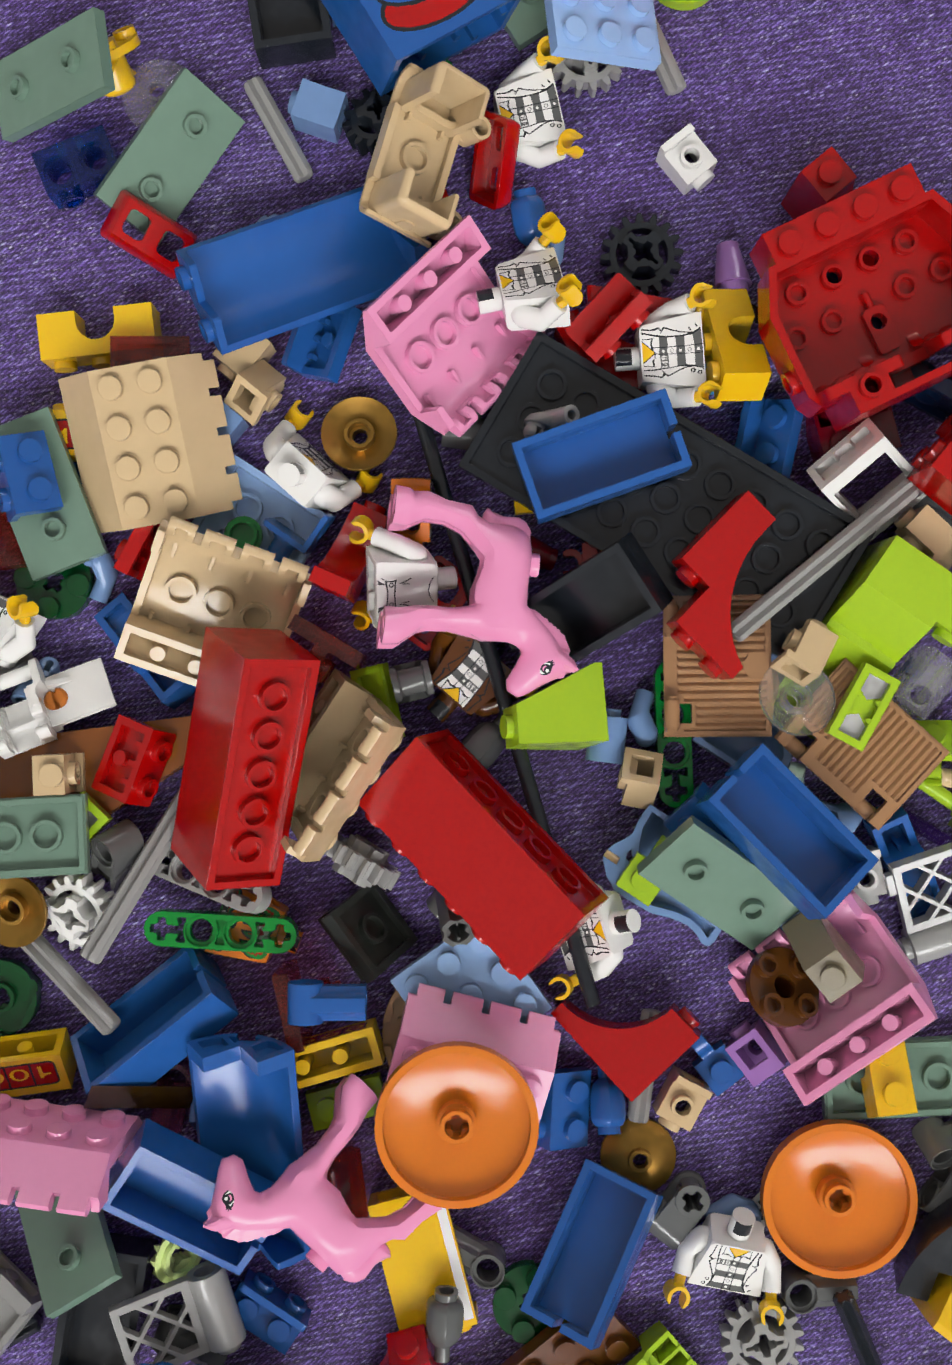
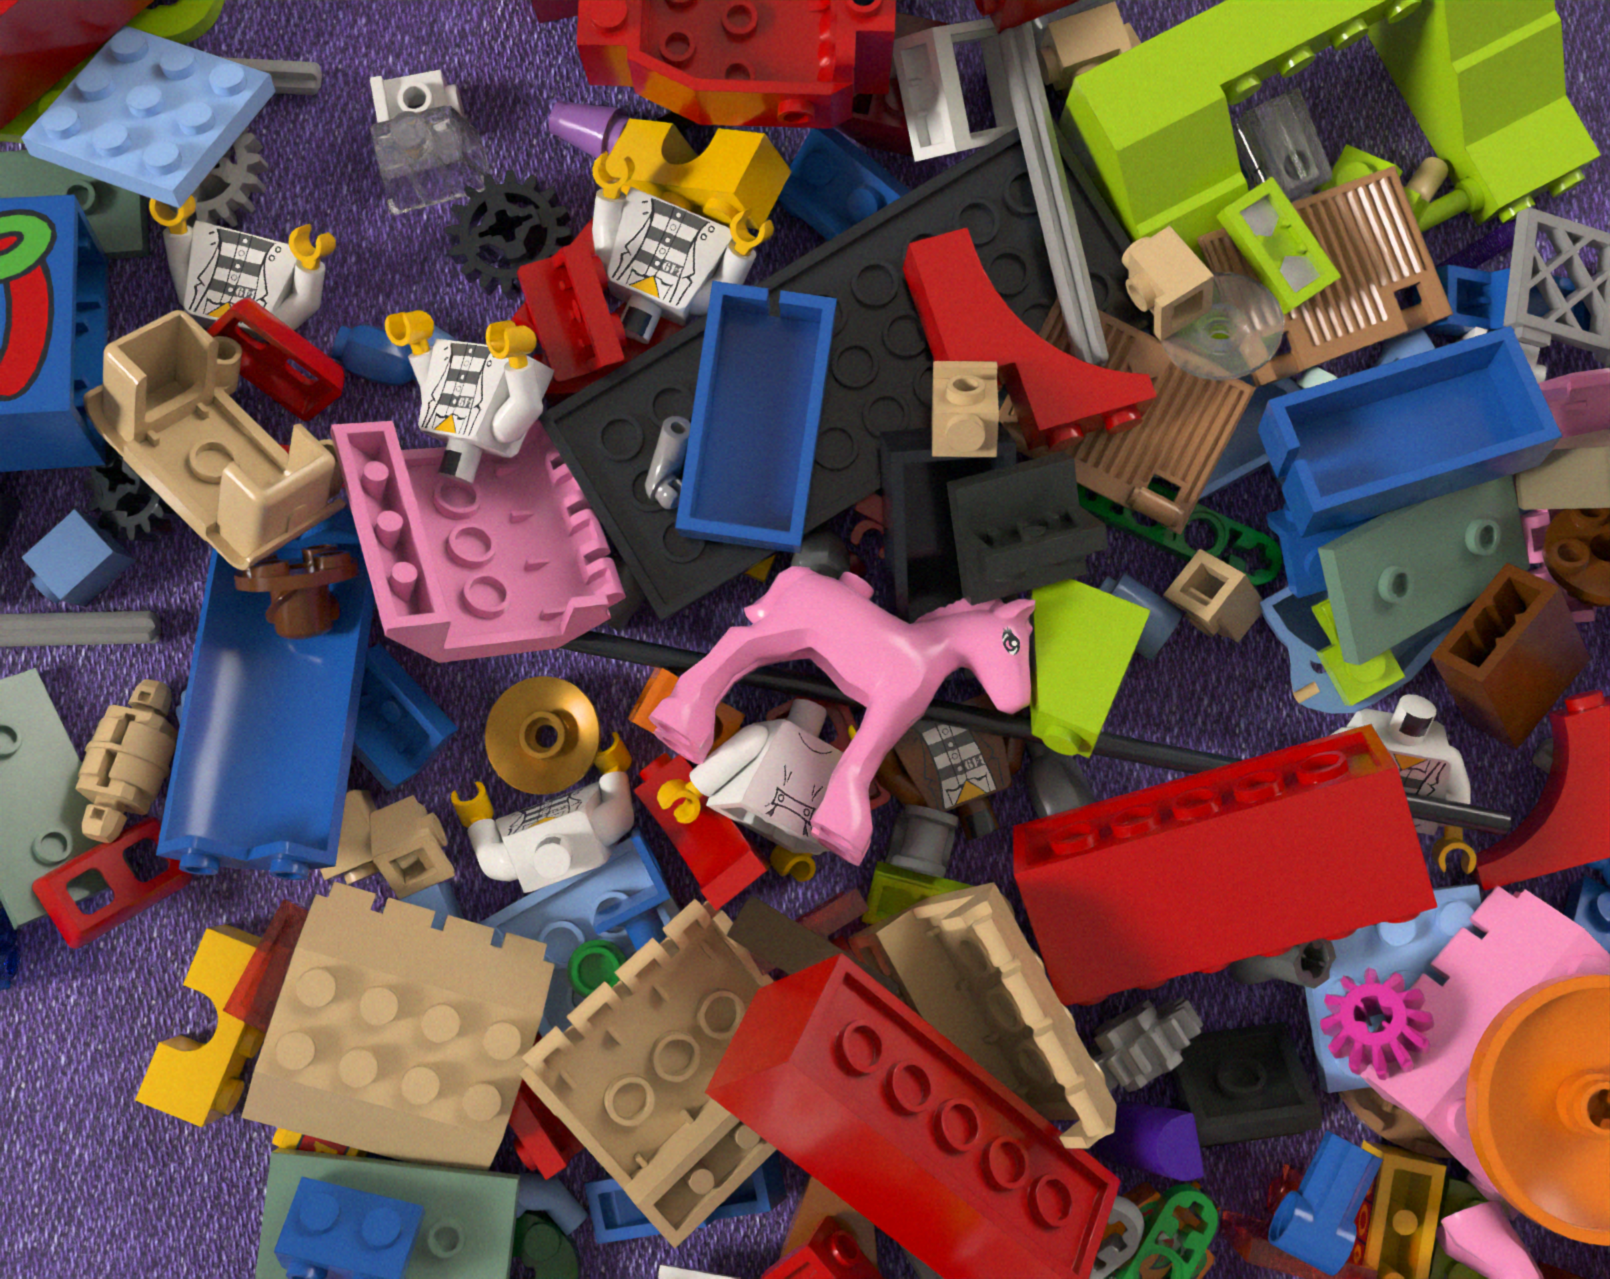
camera: 55 degrees left, 5 degrees down
medium blue arm [628,689,658,747] -> none
none -> tan piece [75,679,179,843]
none -> reddish brown plate [234,544,360,640]
none -> clear torso [370,106,492,216]
none -> dark brown sticker [726,895,900,995]
none -> dark grey plant [791,523,850,580]
none -> tan brick [932,361,999,457]
none -> pearl dark grey bracket [947,452,1108,606]
none -> dark purple brick [1095,1101,1204,1181]
none -> dark pink gear [1320,967,1434,1080]
none -> reddish brown brick [1430,563,1590,750]

